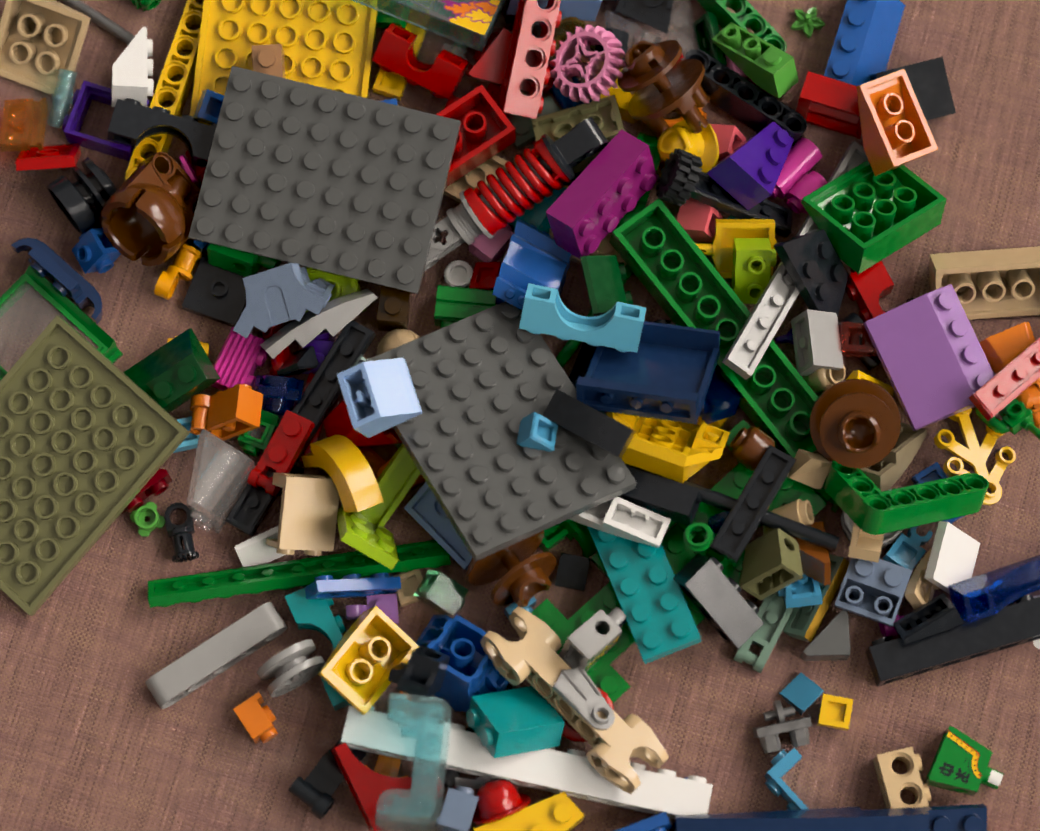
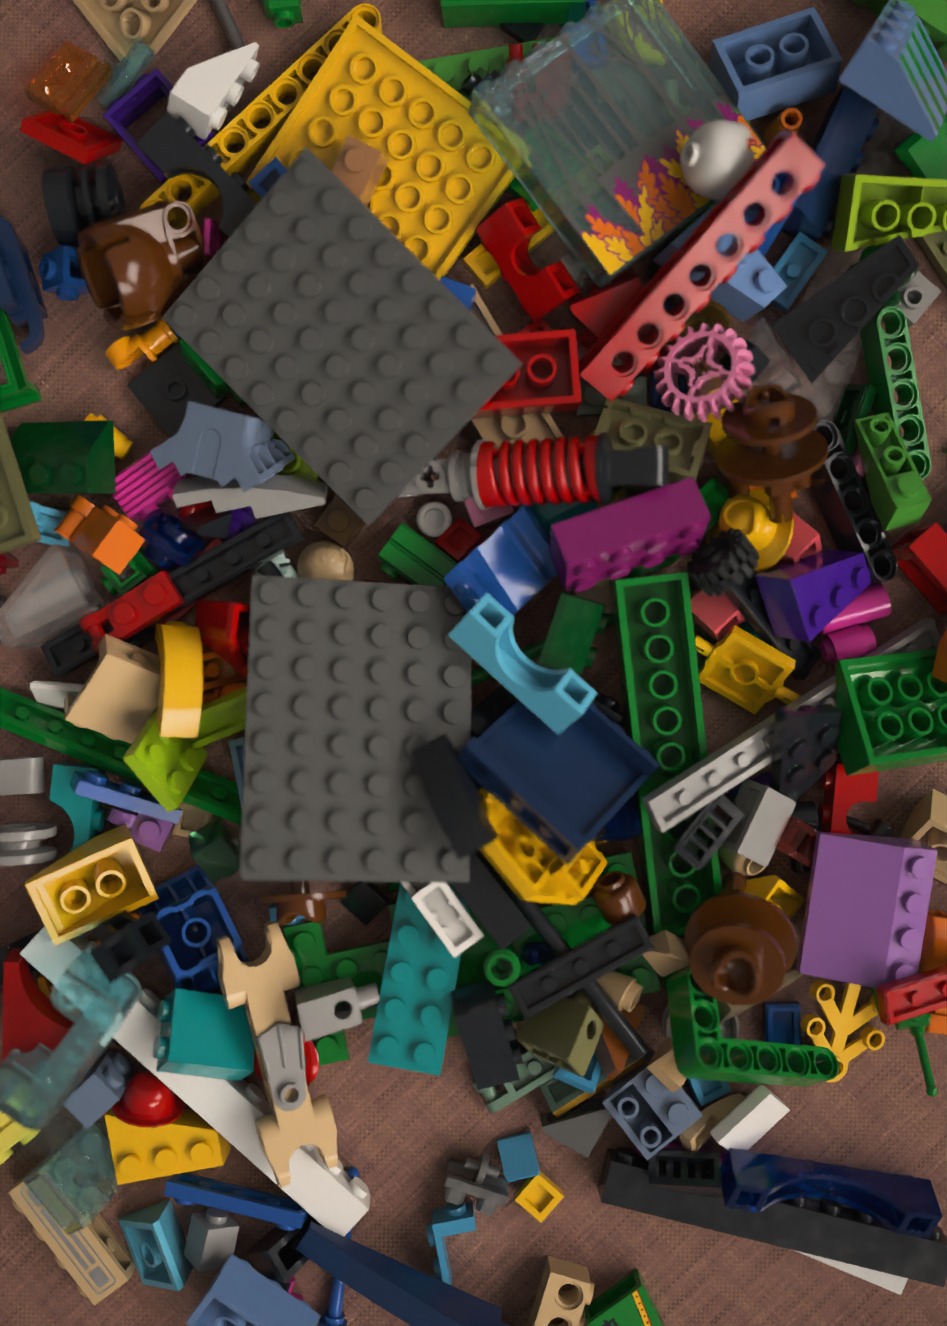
camera: 30 degrees right, 15 degrees up
light blue slope [337,358,423,438] -> none
dark azure slope [517,412,558,452] -> none
lime brick [731,238,777,304] -> none
none -> black slope [668,794,744,872]

